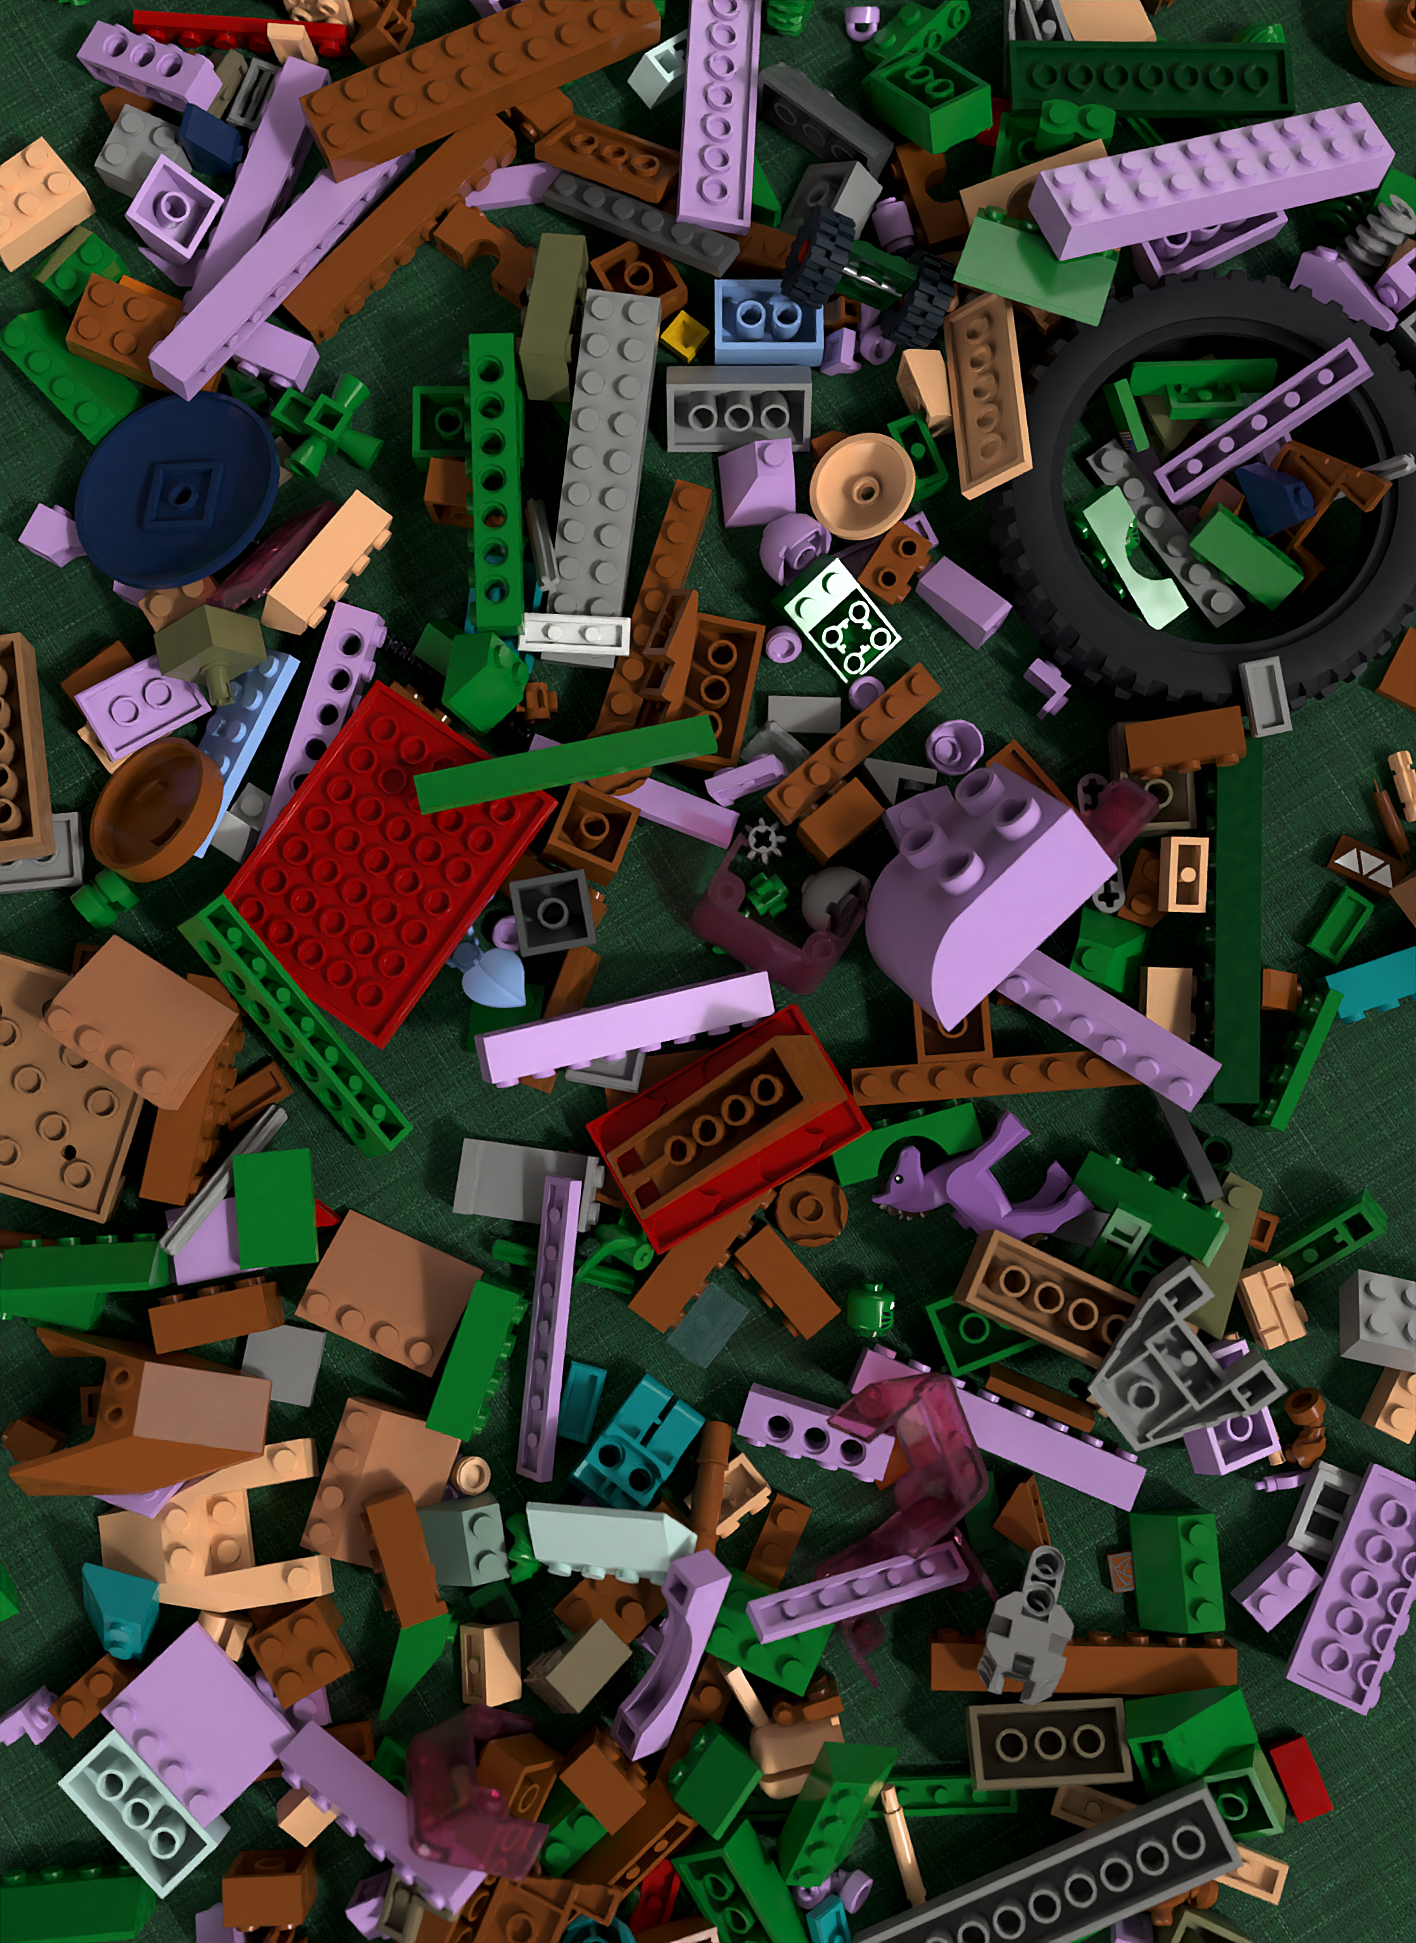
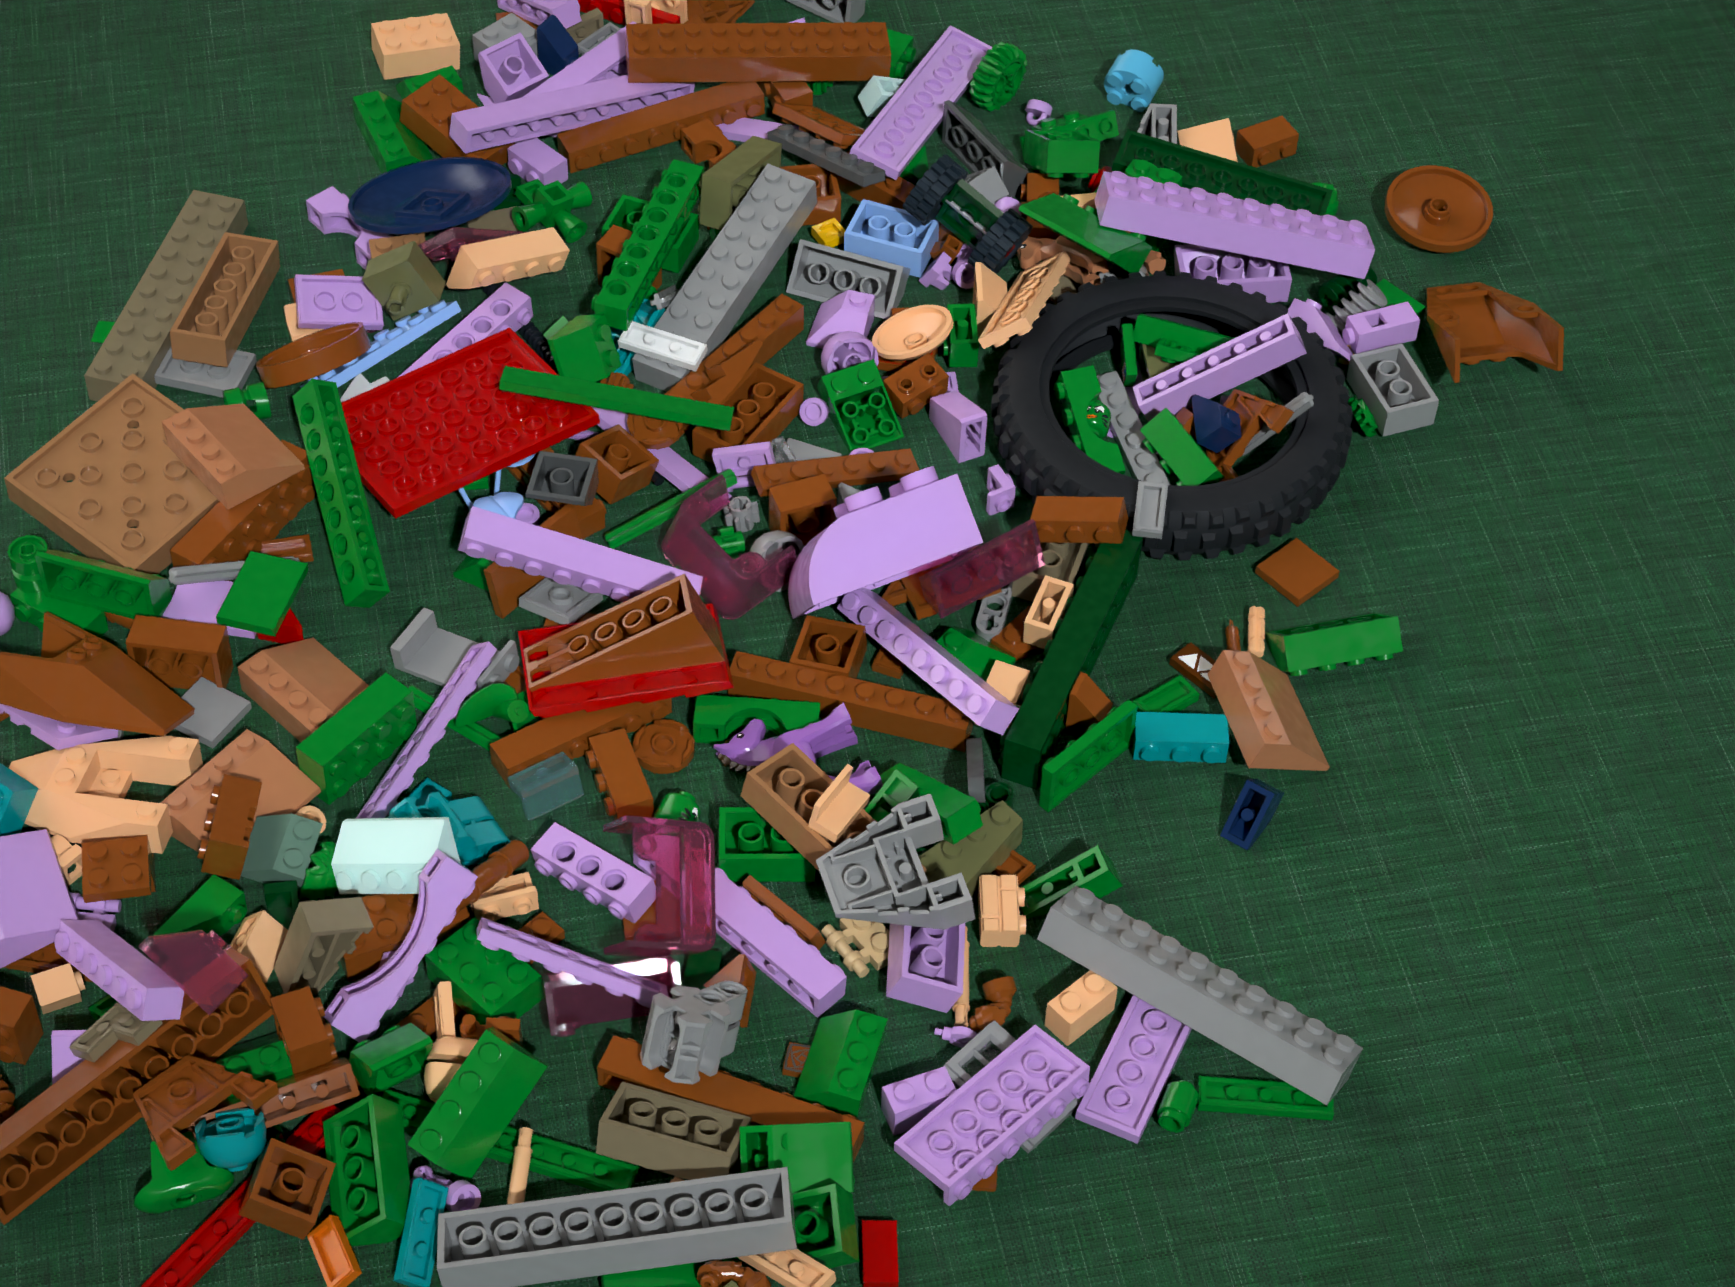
camera: 20 degrees right, 35 degrees down
none -> green axle [604,469,737,549]
none -> light nougat panel [808,764,870,843]

